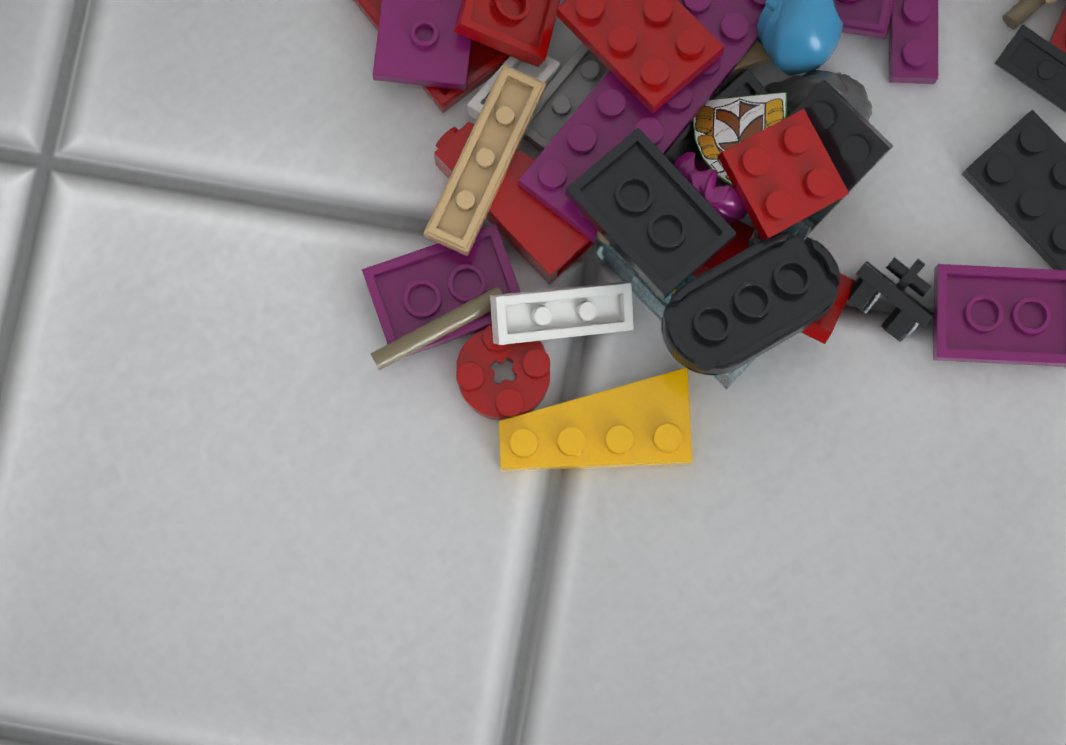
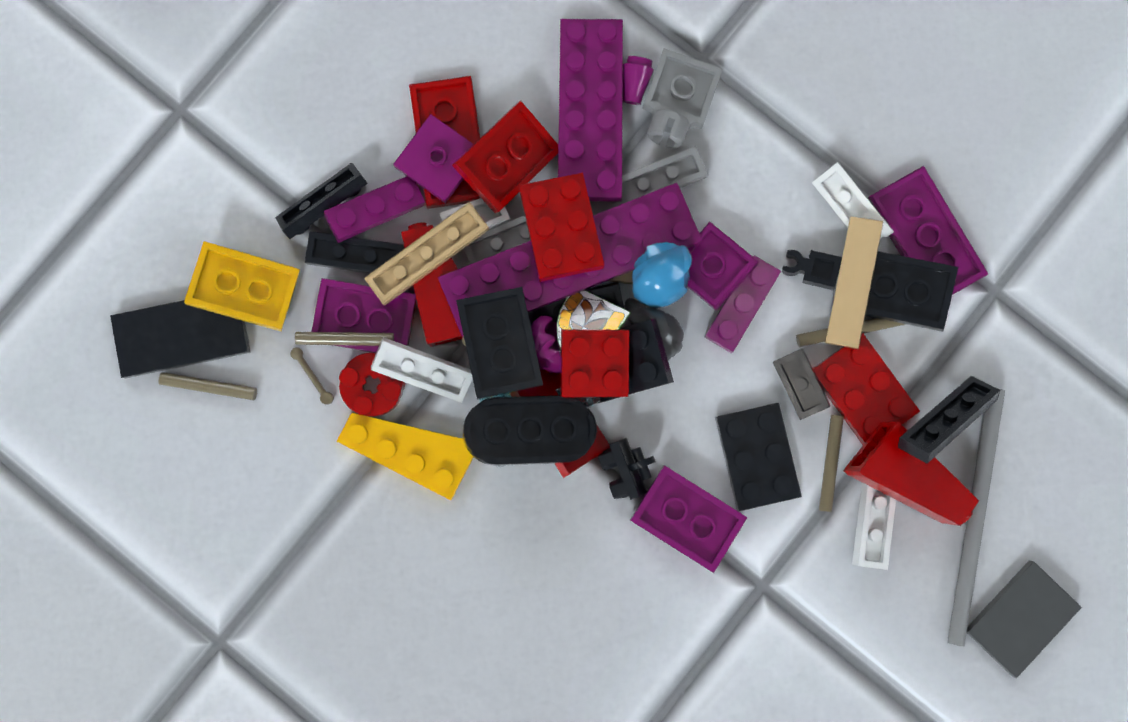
camera: 30 degrees right, 5 degrees up
none -> black tile [110,300,251,379]
none -> dark tan bar [158,372,257,400]
none -> yellow plate [184,241,300,332]
none -> black plate [275,163,368,239]
none -> dark tan hinge [290,347,334,405]
none -> black plate [305,231,405,273]
none -> magenta plate [324,176,425,243]

